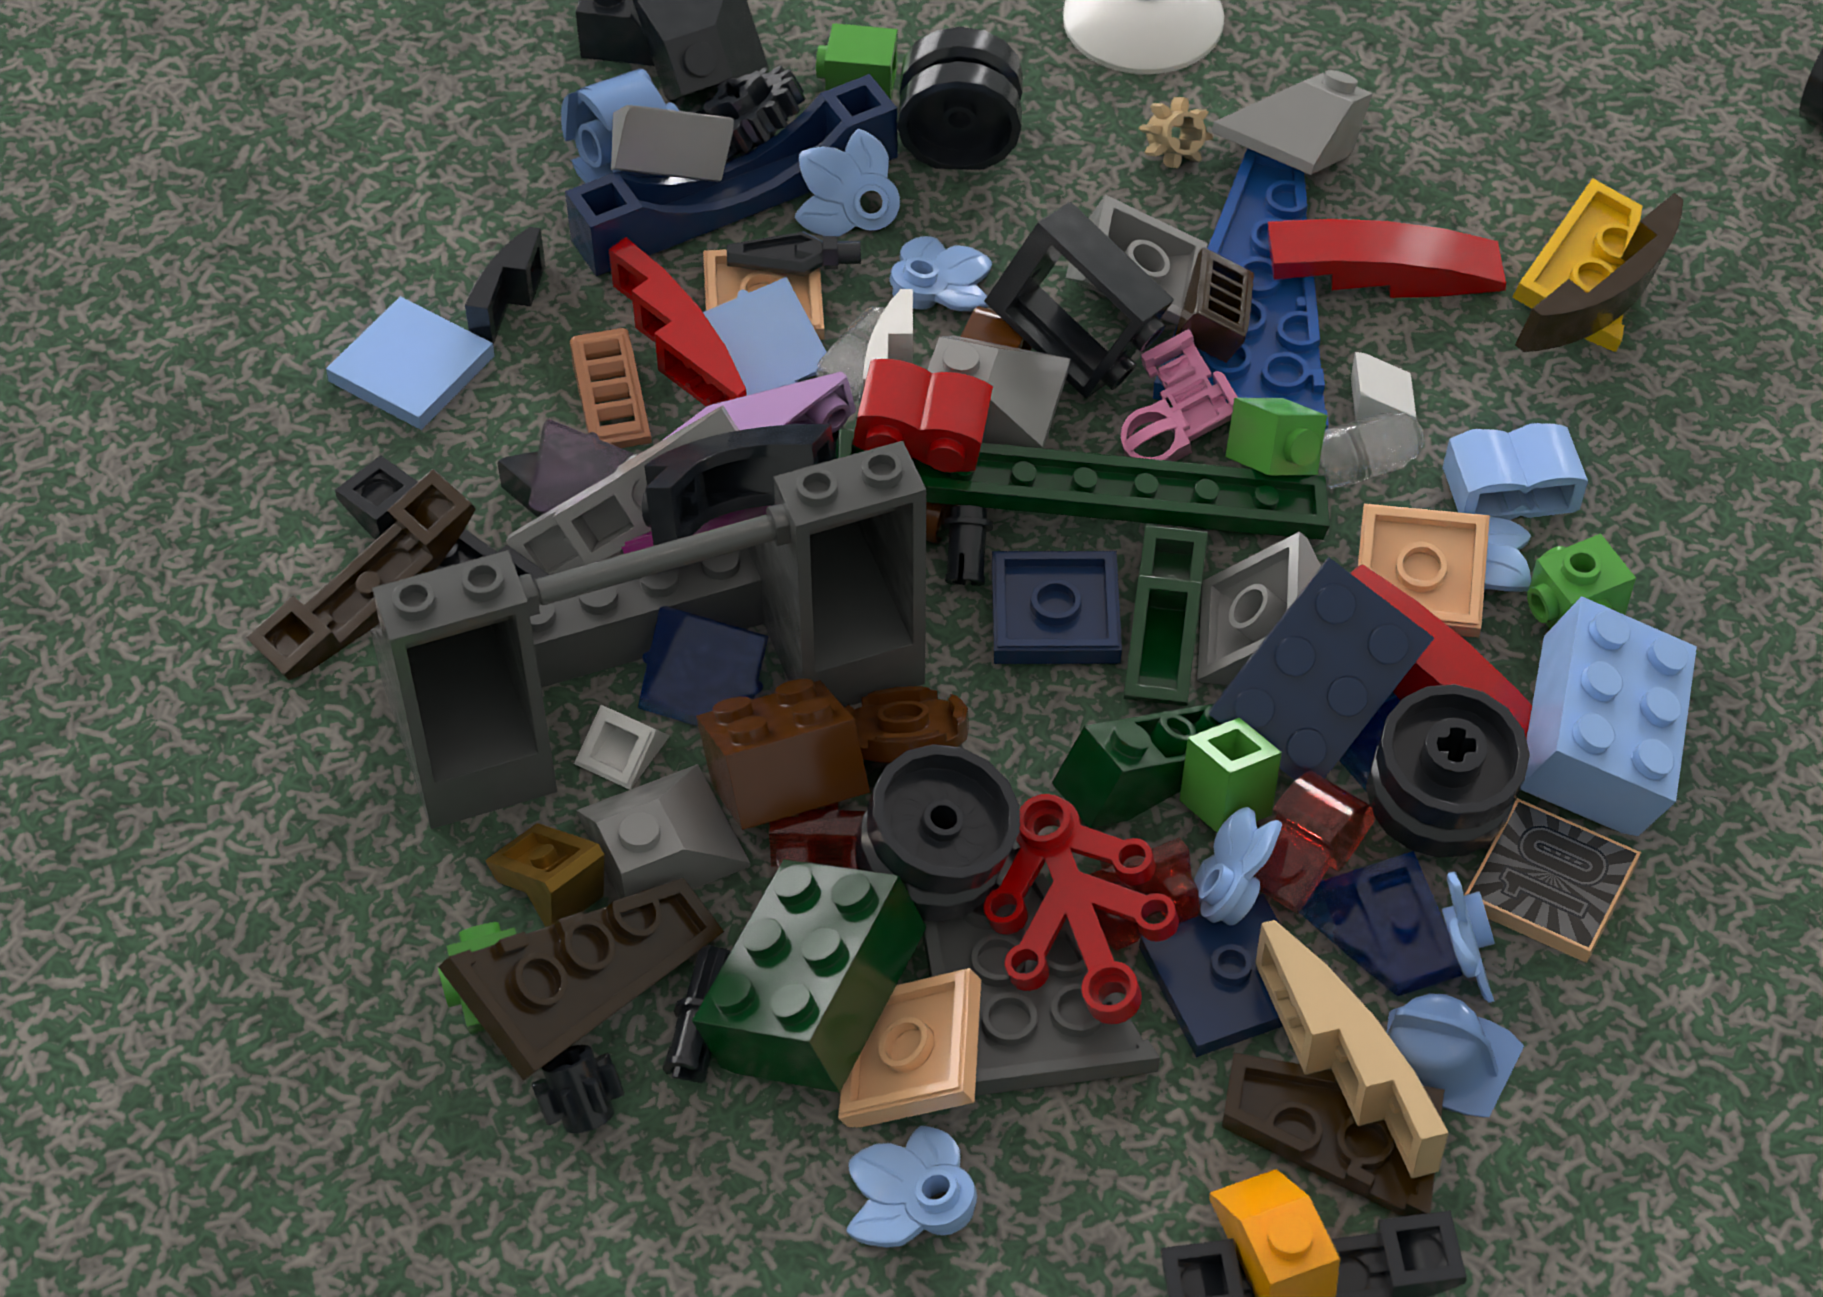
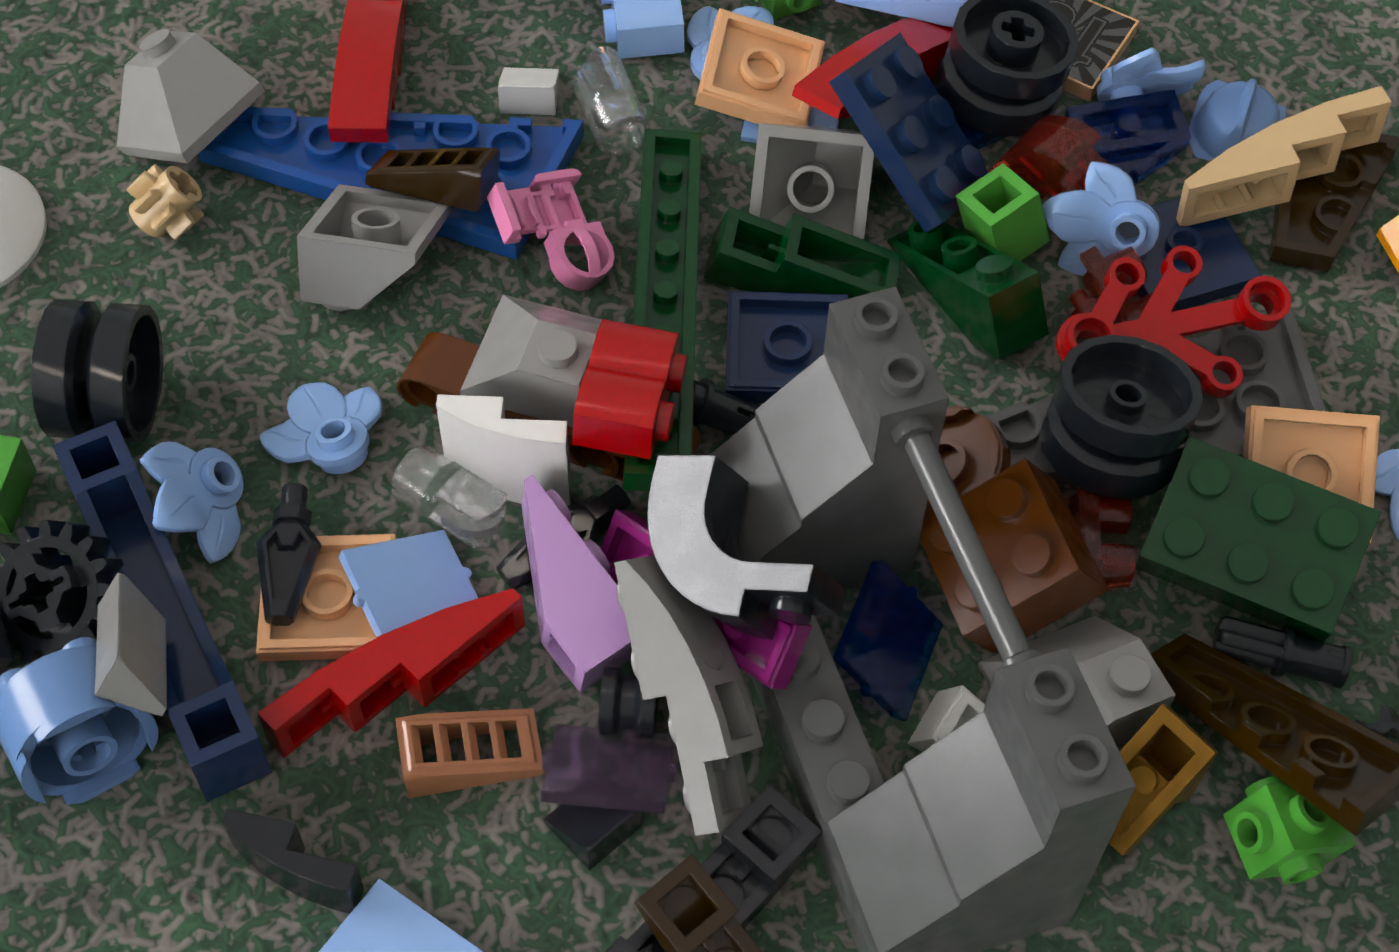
camera: 90 degrees left, 5 degrees up
black window [984,201,1174,399] -> none
bright green brick [1225,398,1327,475] -> none

